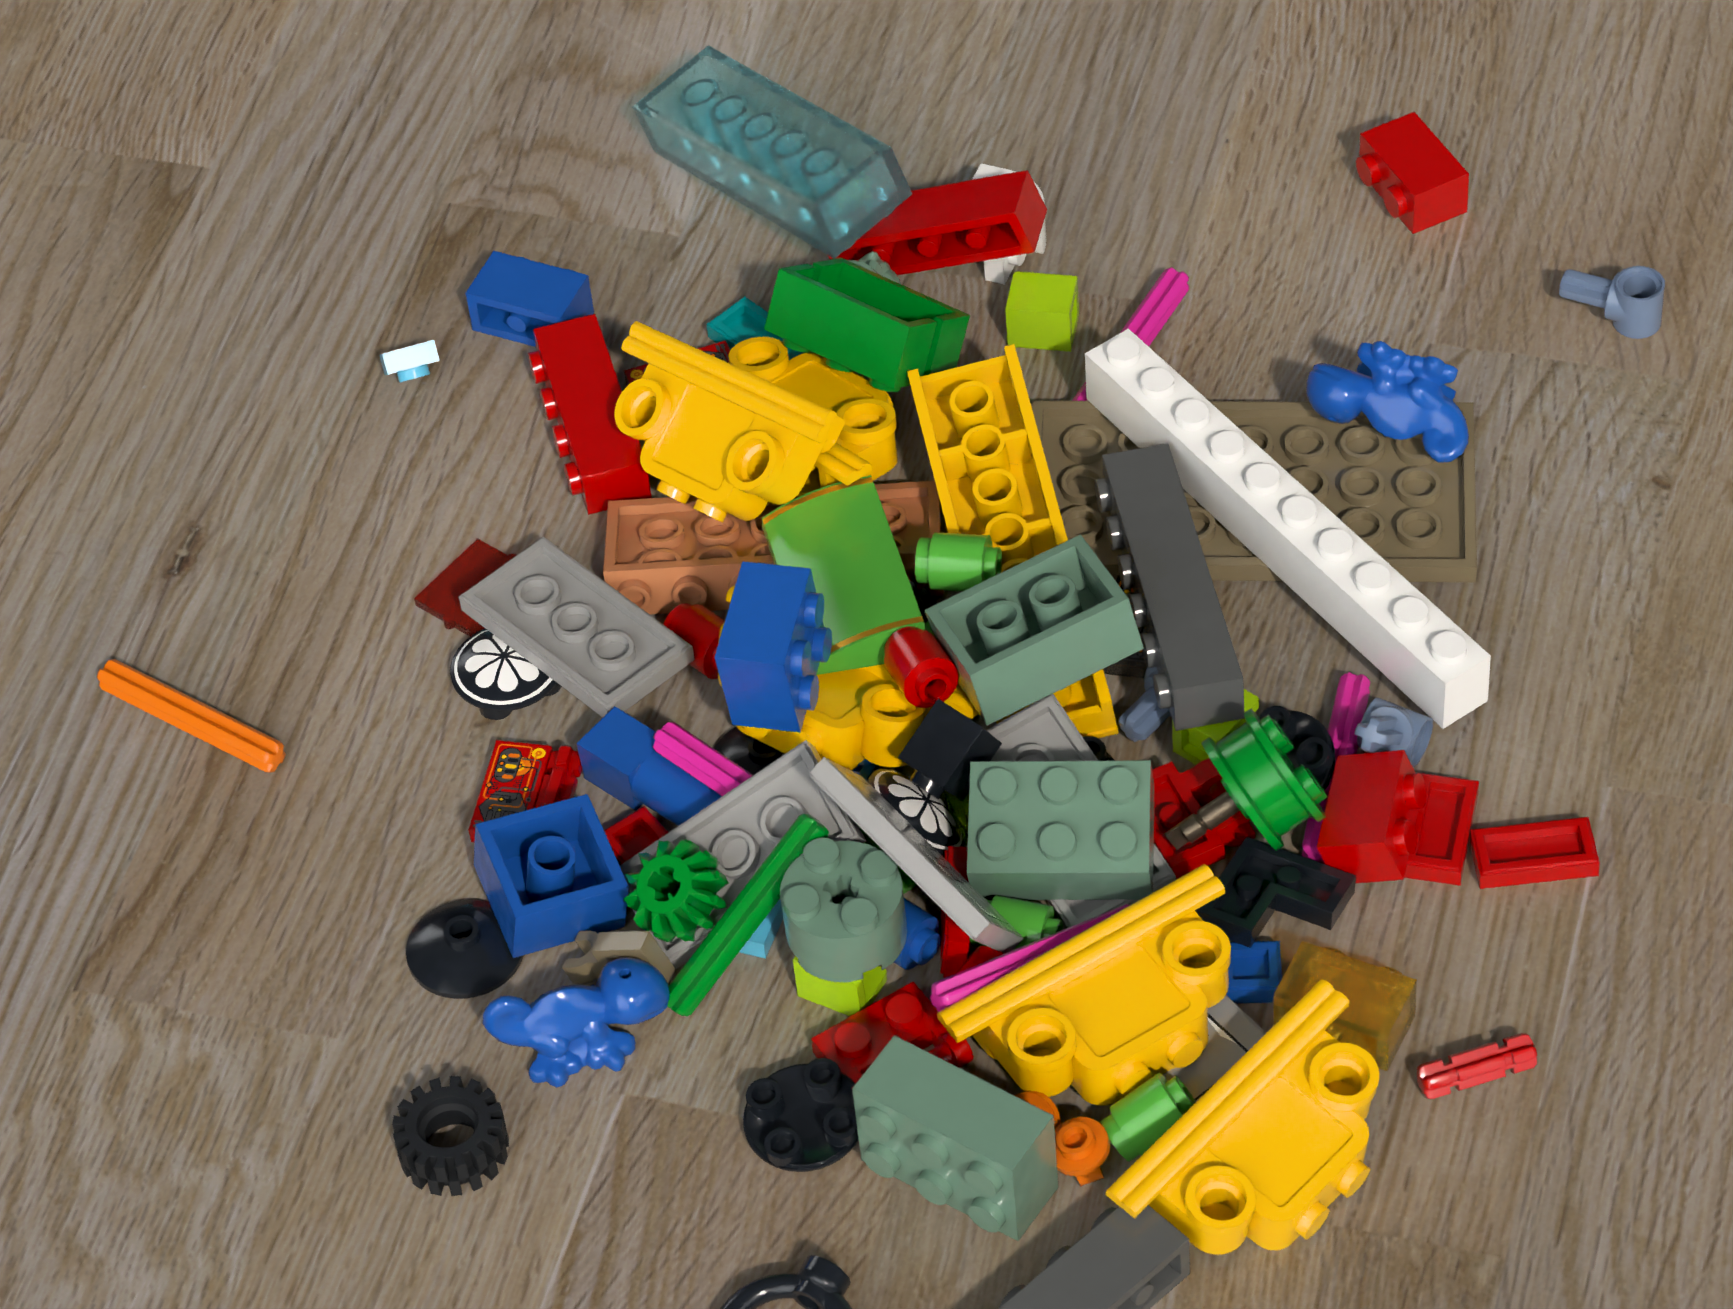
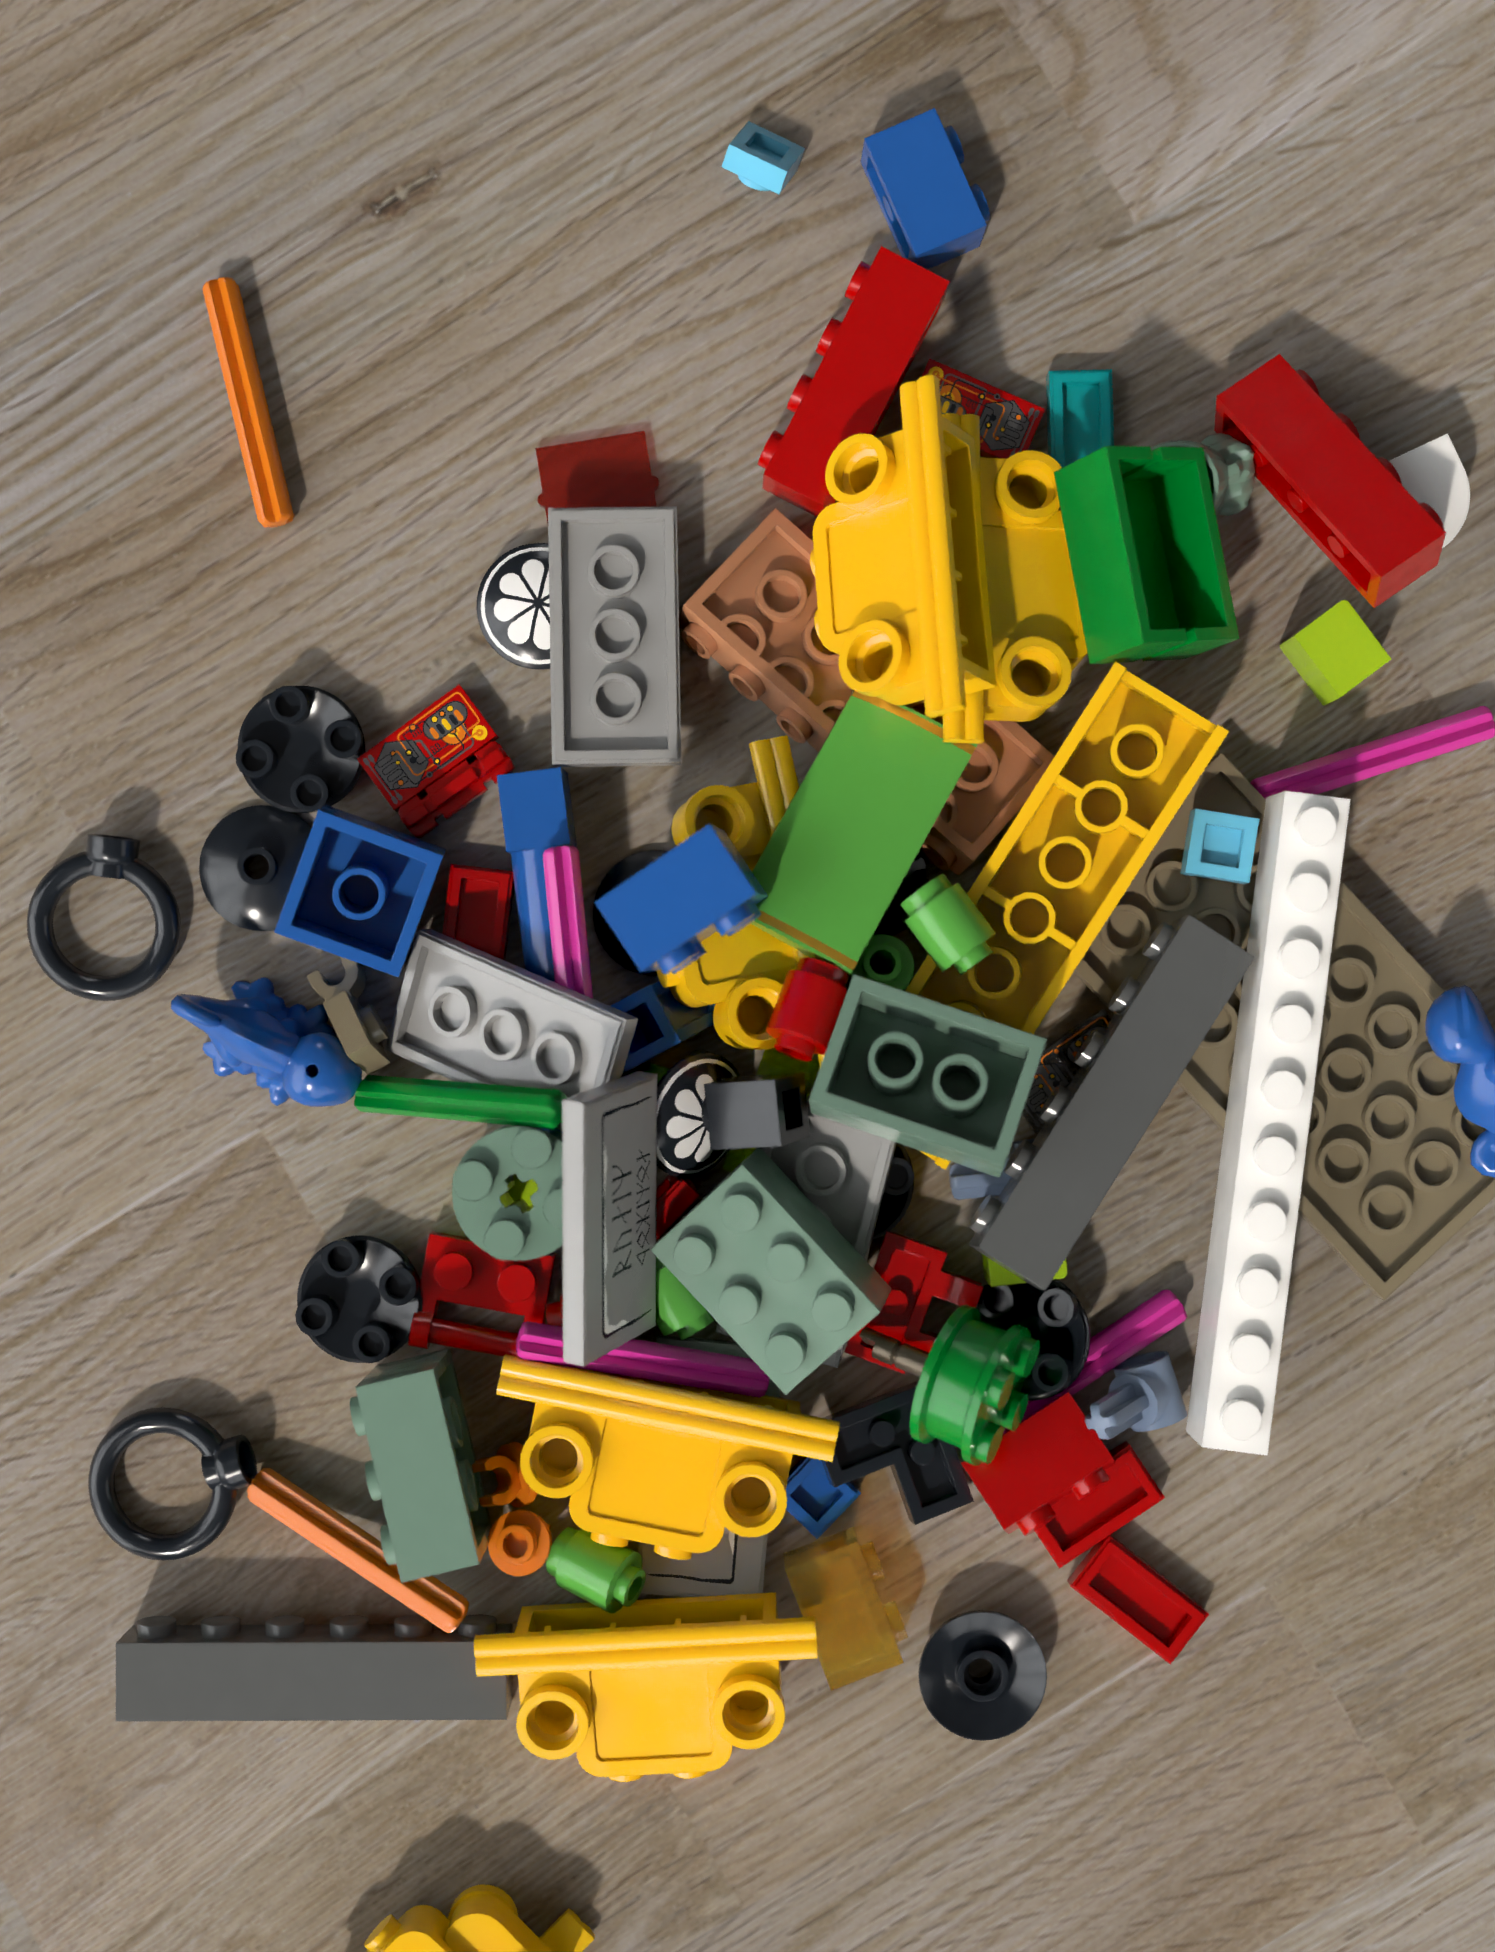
camera: 35 degrees right, 40 degrees up
black tyre [392,1076,509,1196] -> none
green gear [624,839,729,942] -> none
clear light blue brick [632,45,912,259] -> none
red brick [663,603,725,679] -> none
axle [1417,1033,1537,1099] -> none
none -> black piece [27,834,181,1001]
none -> black dish [236,686,366,813]
none -> orange axle [247,1468,469,1633]
none -> black dish [918,1610,1047,1741]
none -> medium azure plate [1180,808,1259,884]

